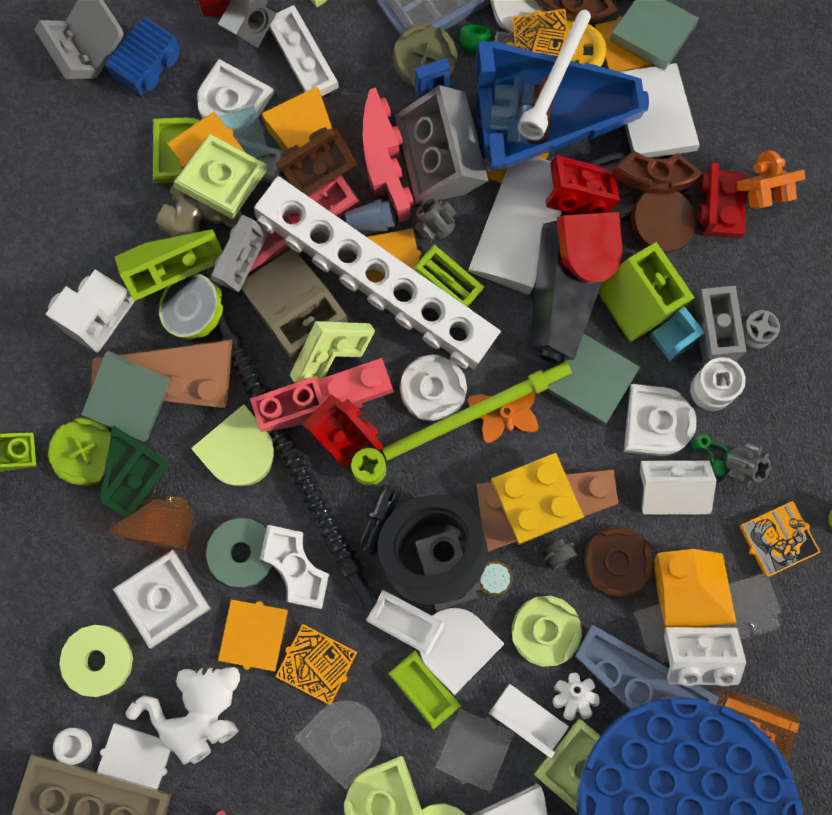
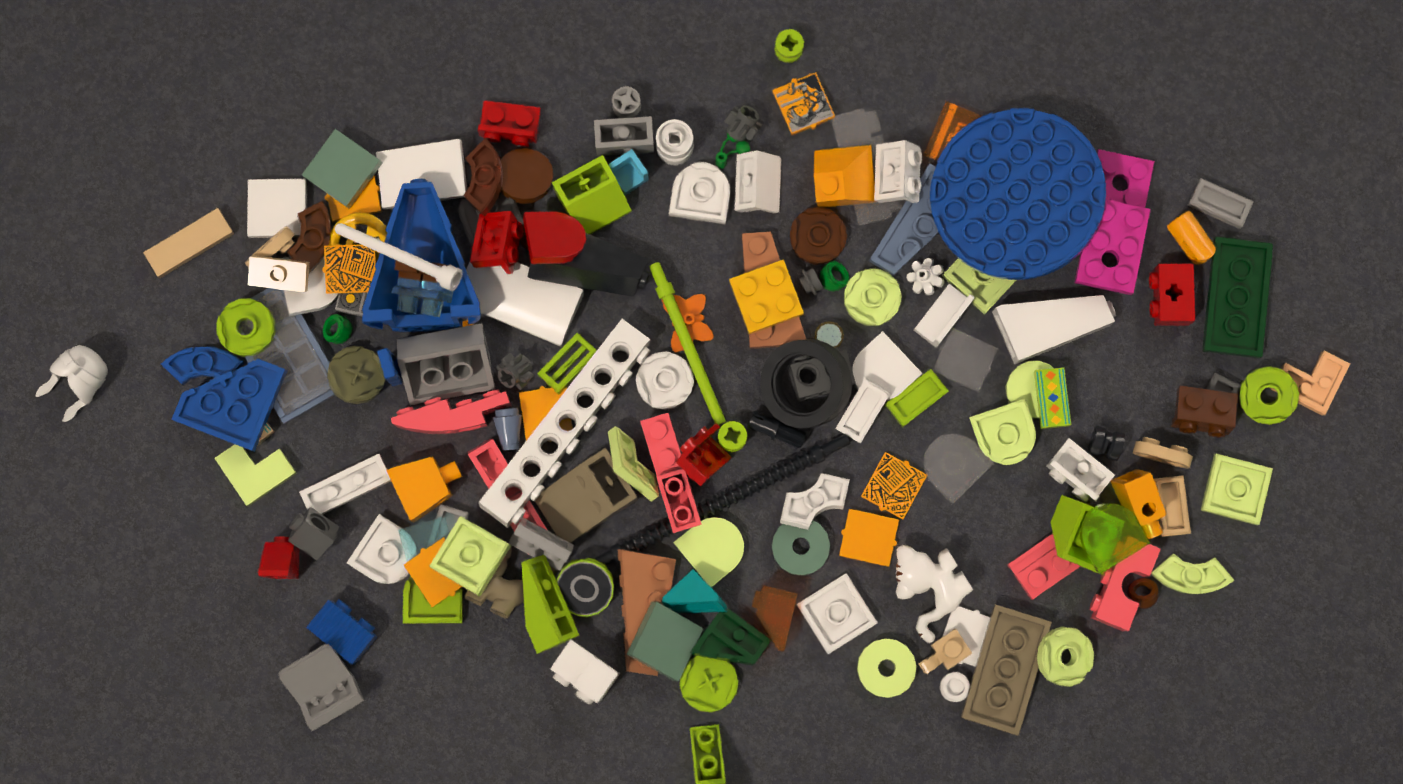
camera: 90 degrees left, 5 degrees up
reddish brown bracket [275,127,358,197] -> none
sand green tile [547,334,640,426] -> none
orange hips [737,150,806,208] -> none
none -> teal slope [662,569,727,613]
none -> green piece [819,261,849,292]
none -> tan plate [918,629,972,674]

